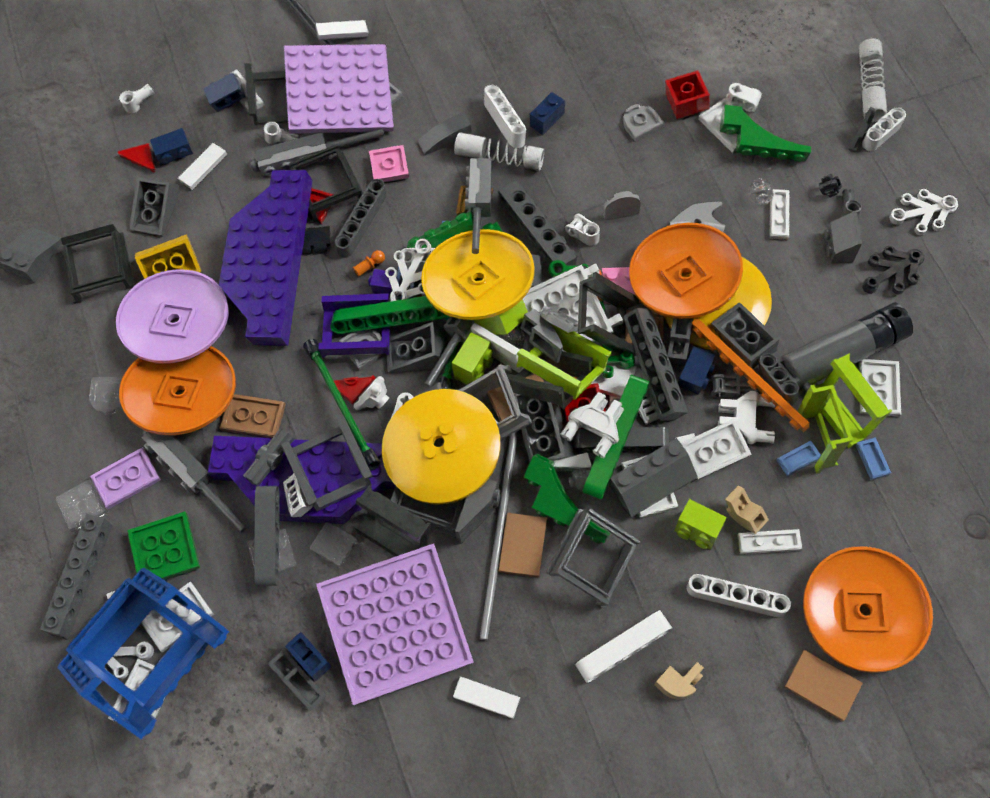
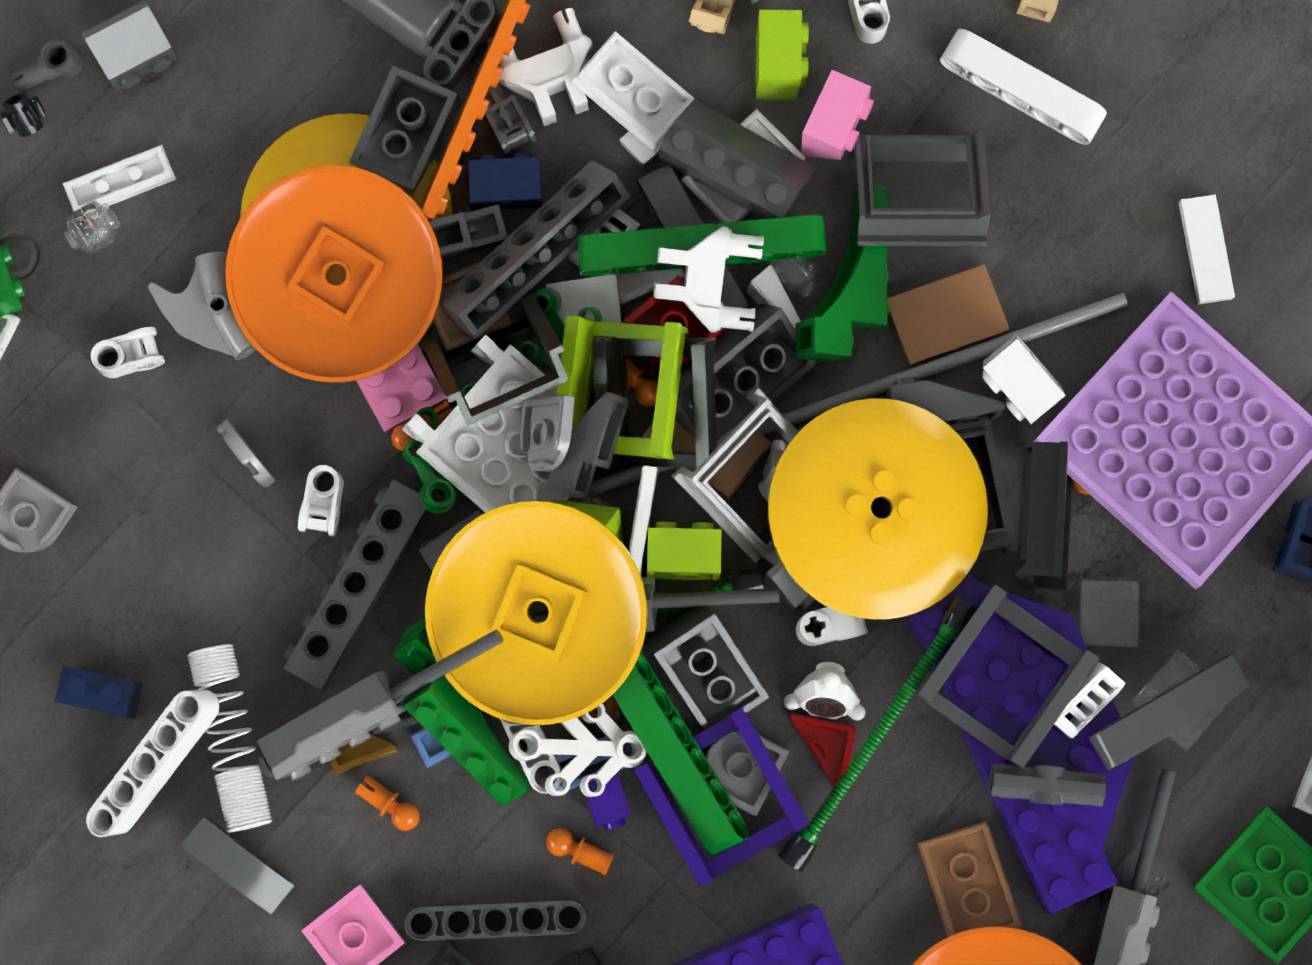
camera: 125 degrees left, 15 degrees up
none -> white piece [91,327,165,378]
none -> orange pin [355,774,420,831]
none -> bright pink slope [801,70,874,160]
none -> white brick [982,334,1066,424]

